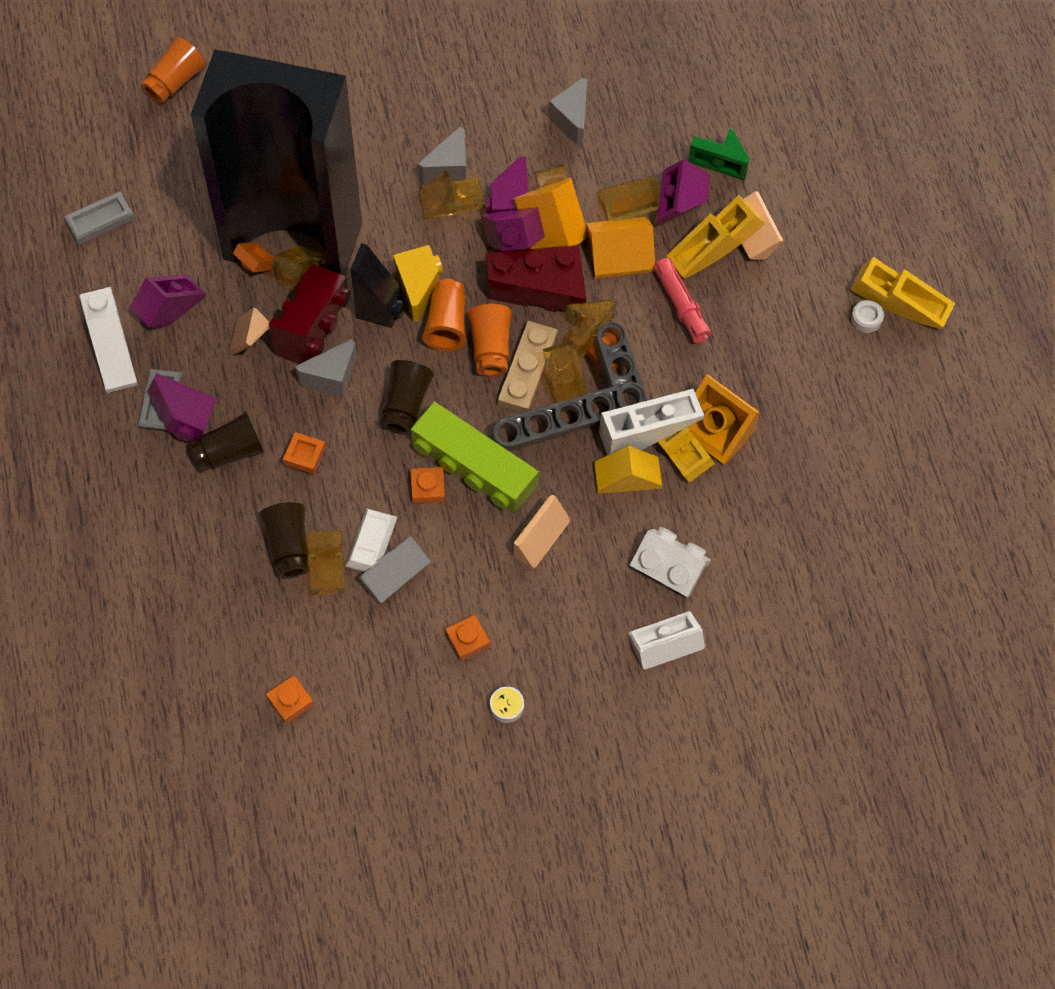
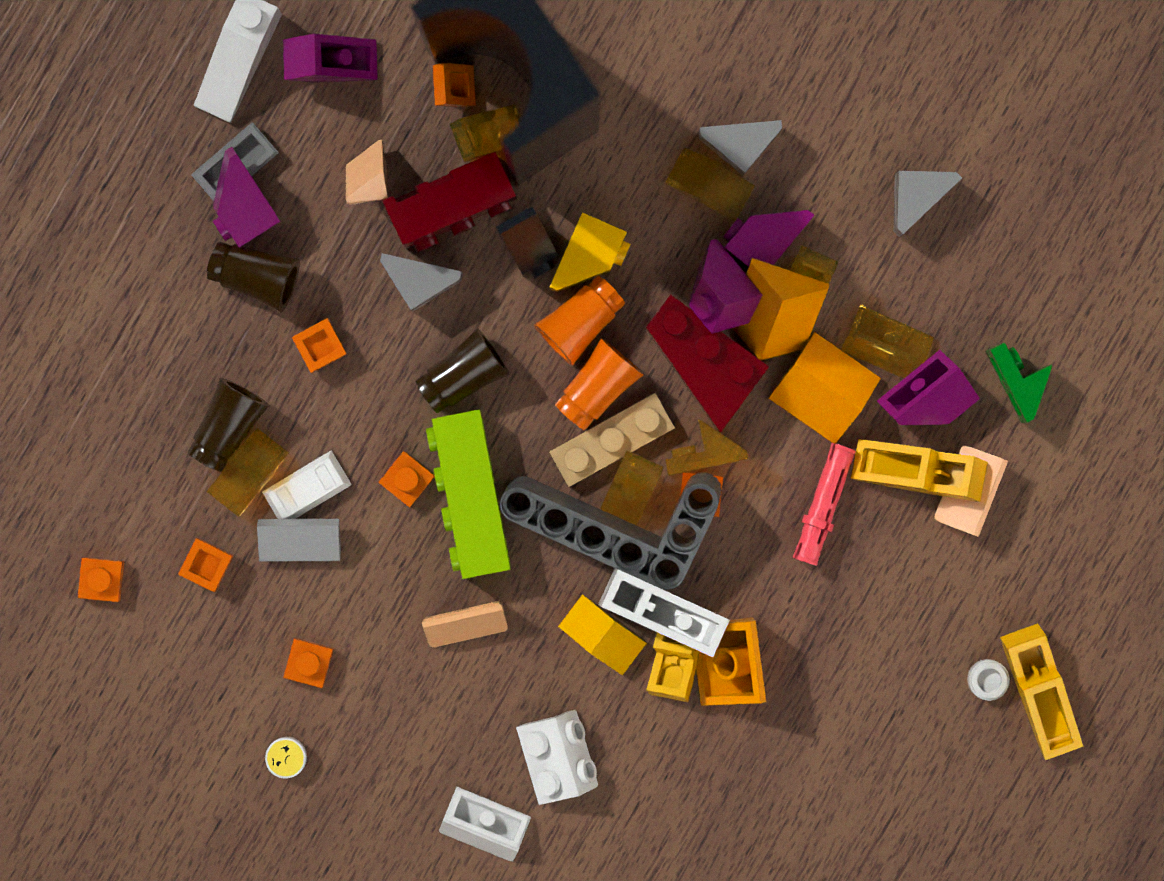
camera: 40 degrees right, 25 degrees up
none -> orange plate [178,538,234,592]

